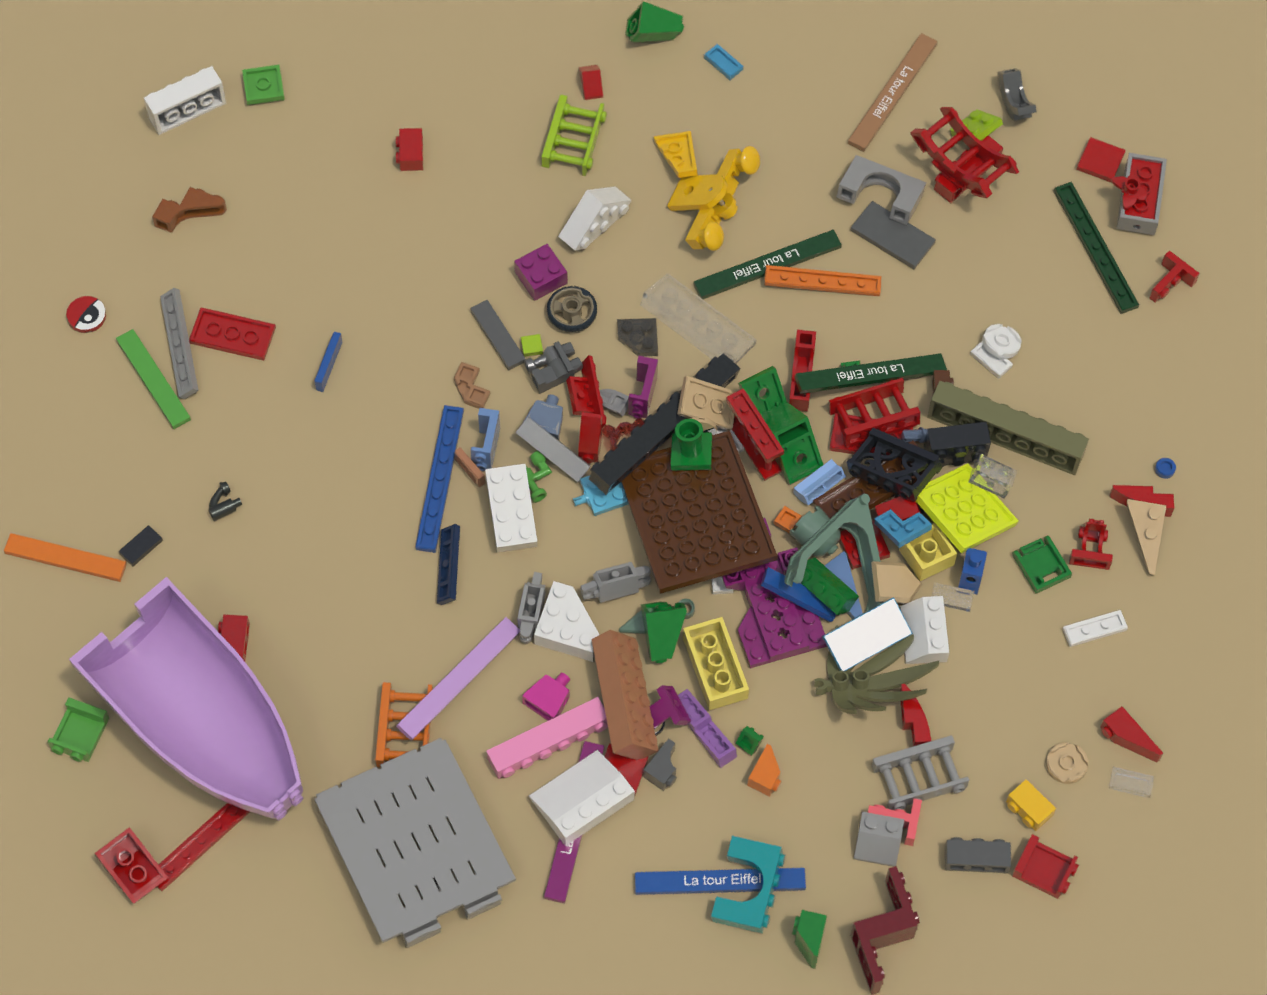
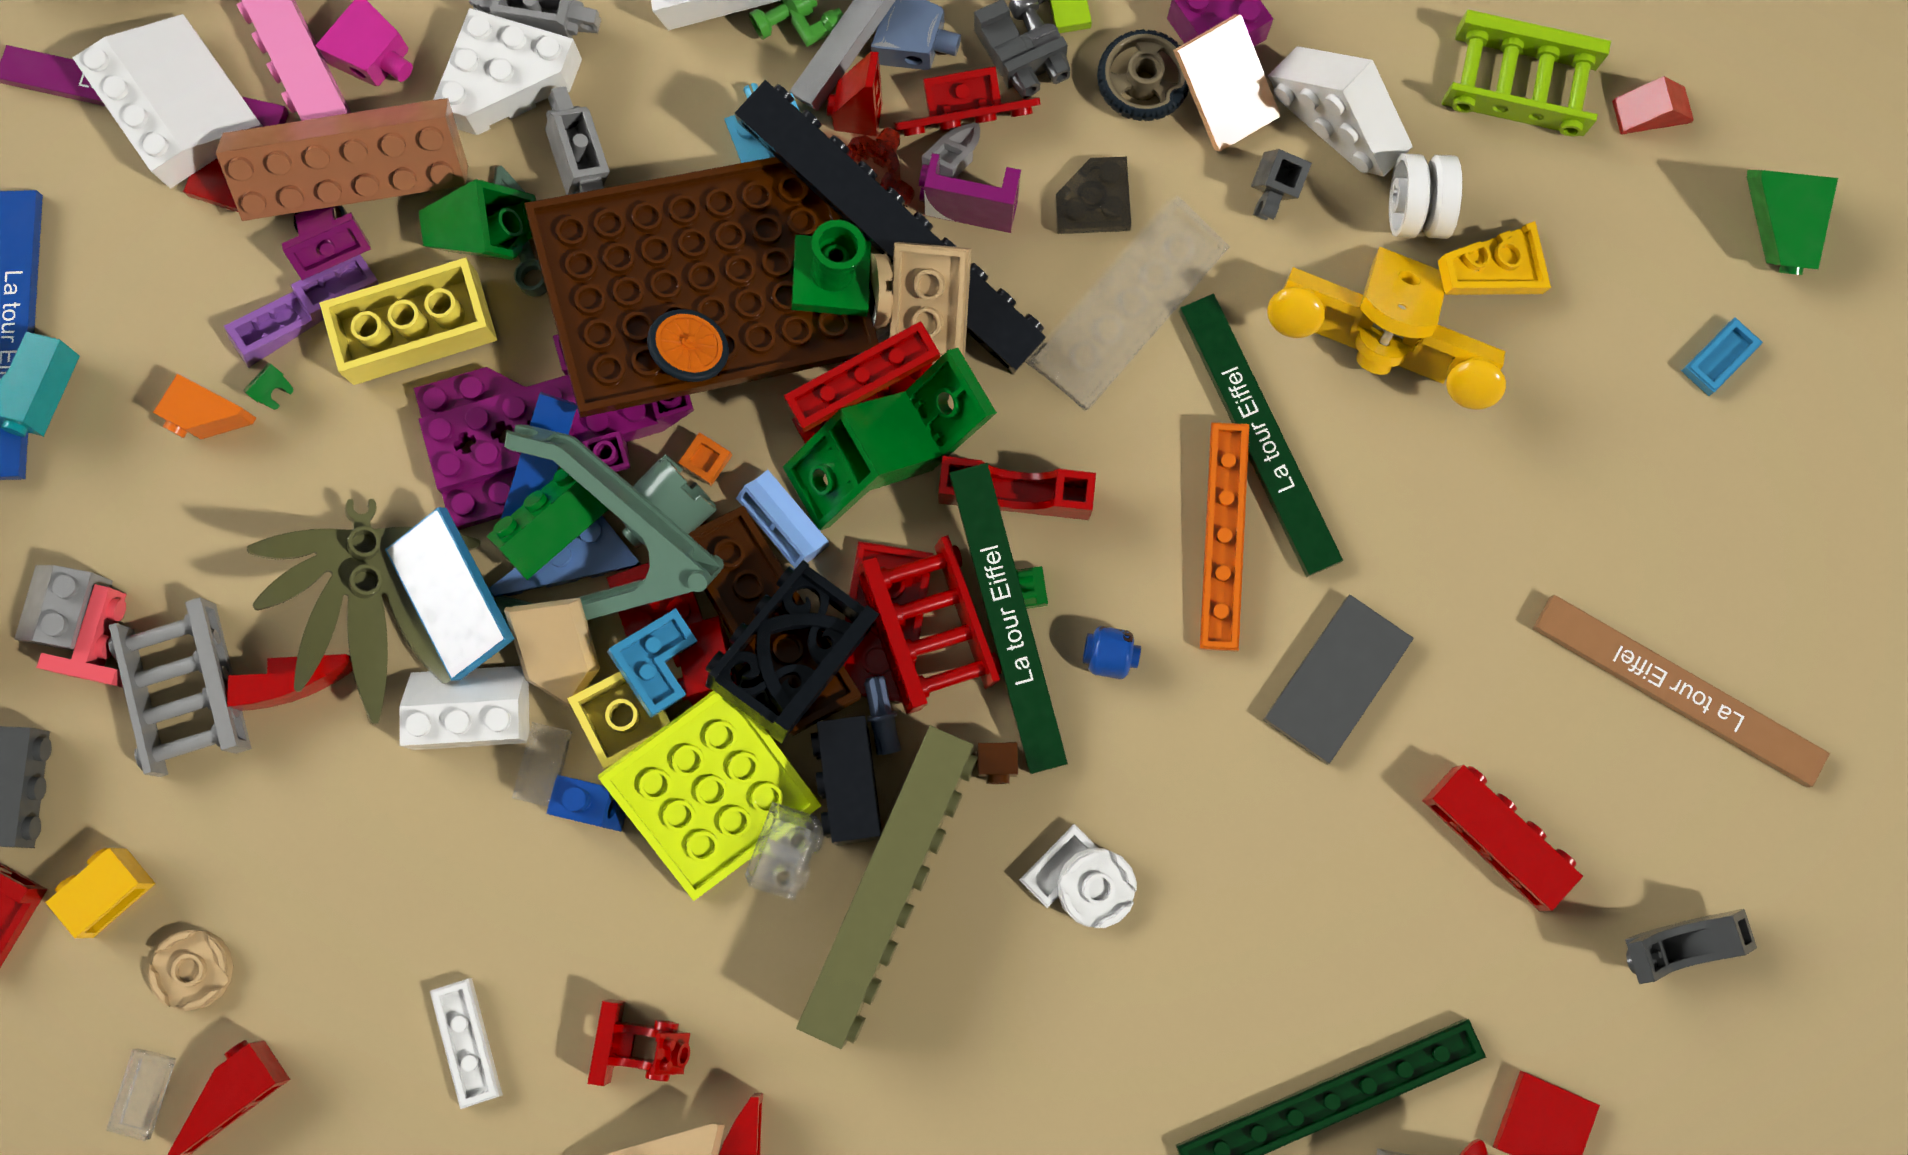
camera: 90 degrees right, 15 degrees up
dark grey arch [643,738,677,791] -> none
light grey arch [837,155,926,225] -> none
red fence [910,107,1019,198] -> none
lime plate [950,109,1003,140] -> none
green container [1012,535,1072,594] -> none
none -> orange wheel [647,309,729,382]
none -> blue head [1083,626,1141,679]
none -> tile [1173,14,1281,151]
none -> dark grey brick [1251,149,1312,220]
none -> white wheel [1389,154,1462,239]

